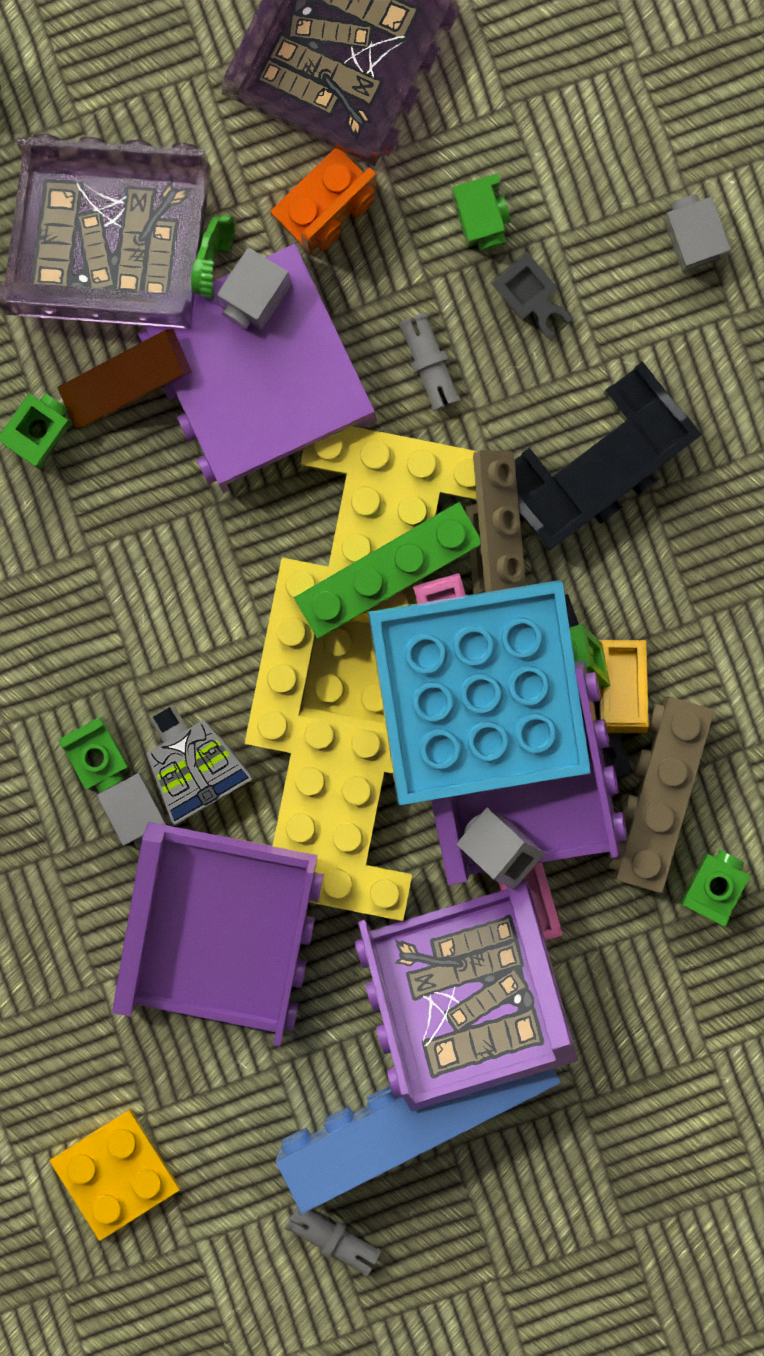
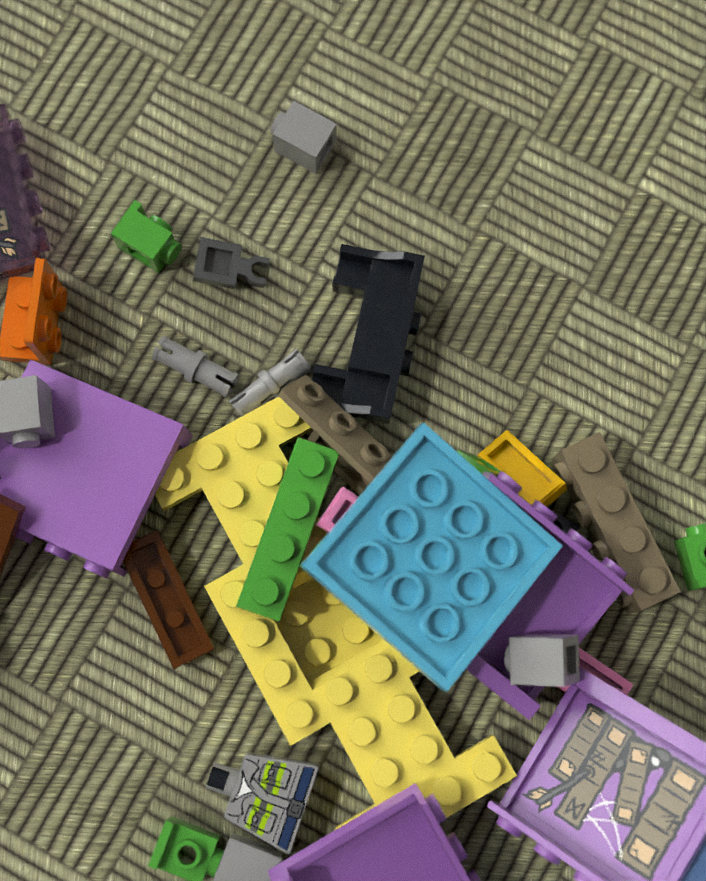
camera: 45 degrees left, 10 degrees down
none -> reddish brown plate [123,530,214,670]
none -> light grey pin [229,349,312,417]

